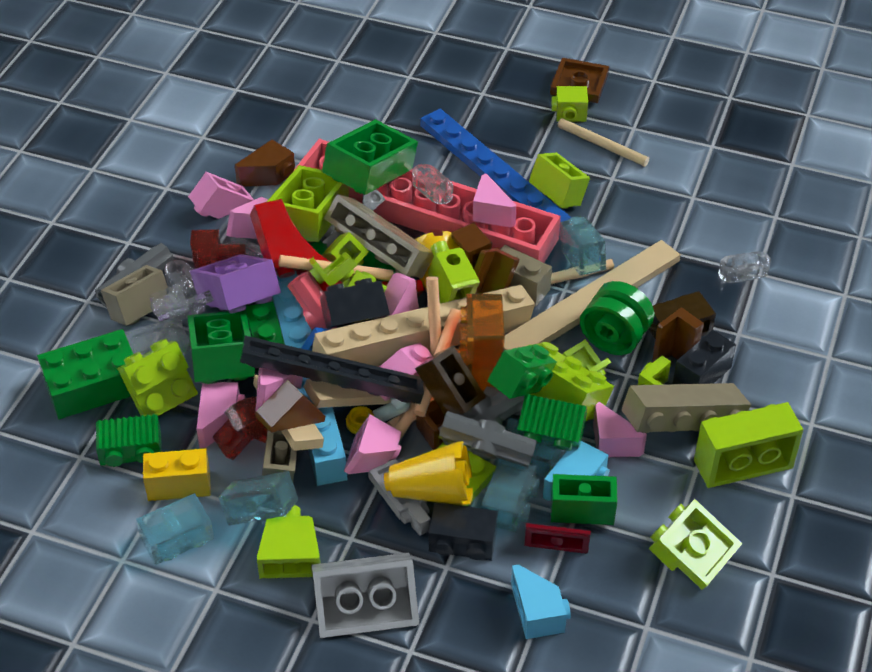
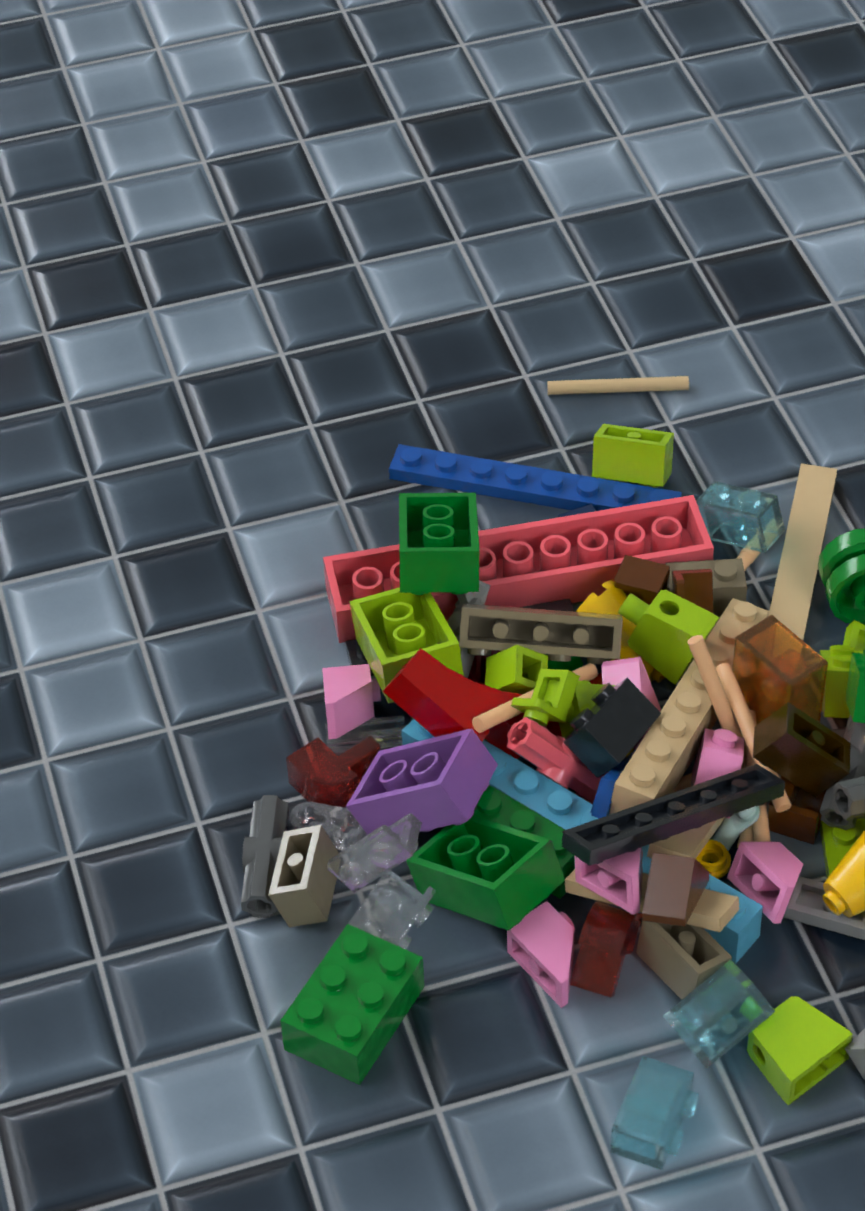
camera: 35 degrees left, 0 degrees up
green brick [96,414,162,467] -> none
lime plate [117,338,198,416] -> none
yellow brick [143,448,211,501] -> none
bright pink slope [188,172,254,219] -> none
reddish brown slope [235,139,295,187] -> none
clear beam [412,164,453,204] -> none
bright pink slope [473,174,516,227] -> none
reddish brown plate [550,57,609,103] -> none
lime brick [551,86,588,122] -> none

